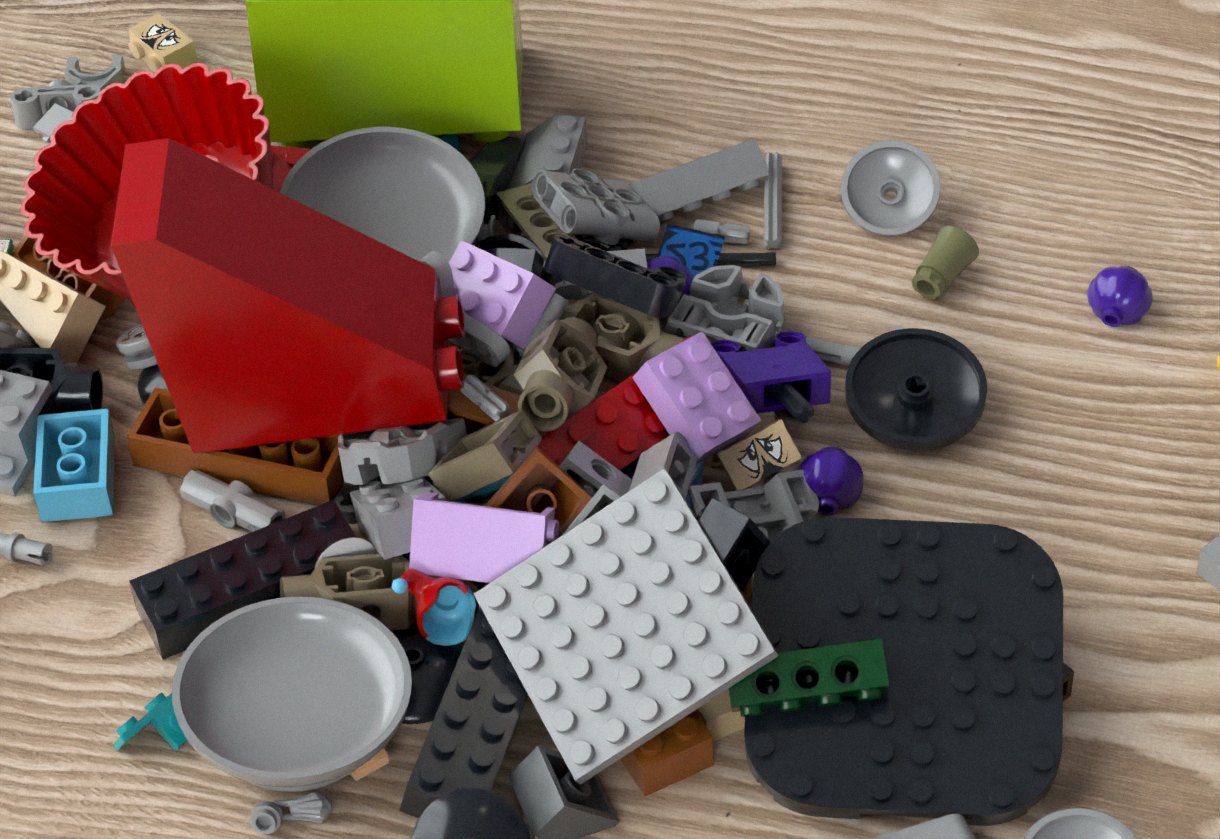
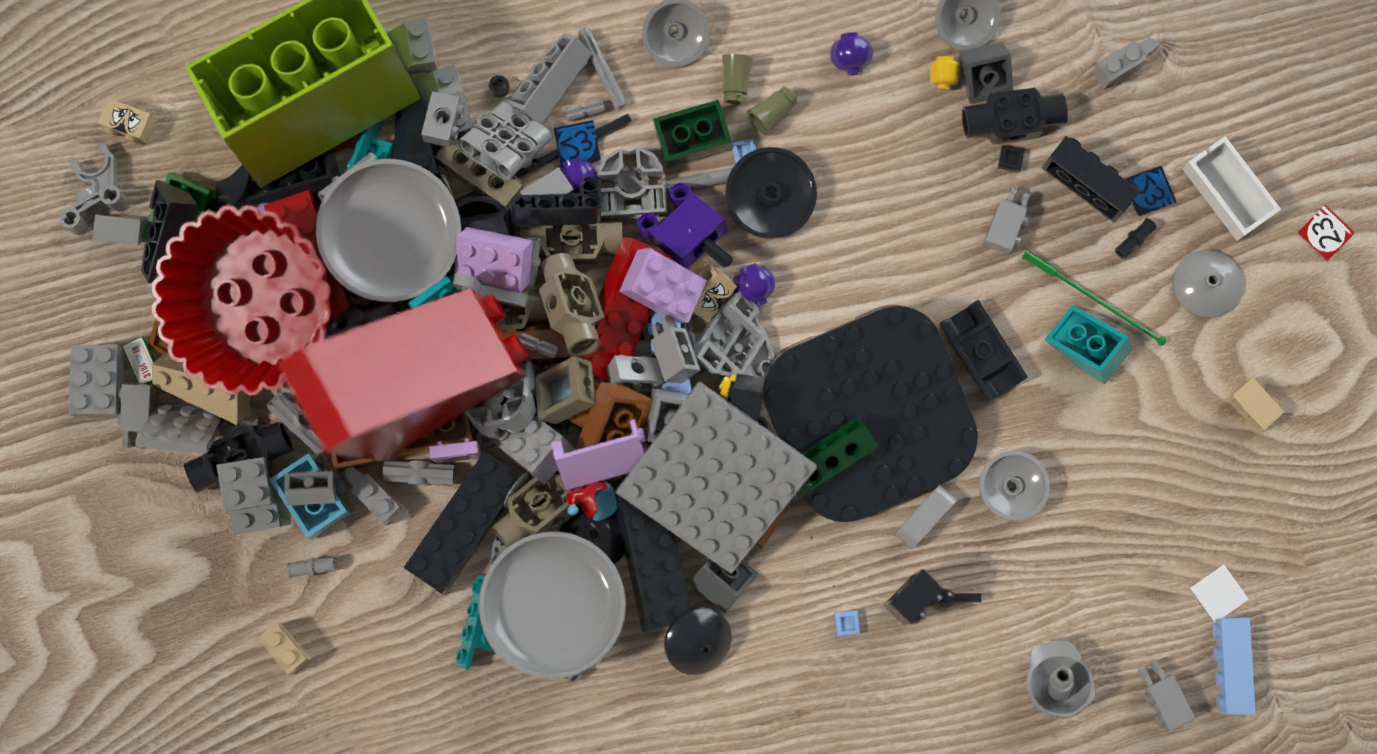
camera: 30 degrees left, 35 degrees up
none -> light grey piece [266,392,324,455]
none -> light grey brick [284,470,336,505]
none -> light grey axle [315,452,349,494]
none -> light grey hinge [344,466,403,525]
none -> light grey slope [386,18,438,75]
none -> light grey brick [421,91,464,147]
none -> lavender container [429,438,483,464]
none -> black bush [489,75,510,98]
none -> dark green brick [653,99,732,168]
none -> olive plant [746,86,798,136]
none -> black piece [939,299,1028,401]

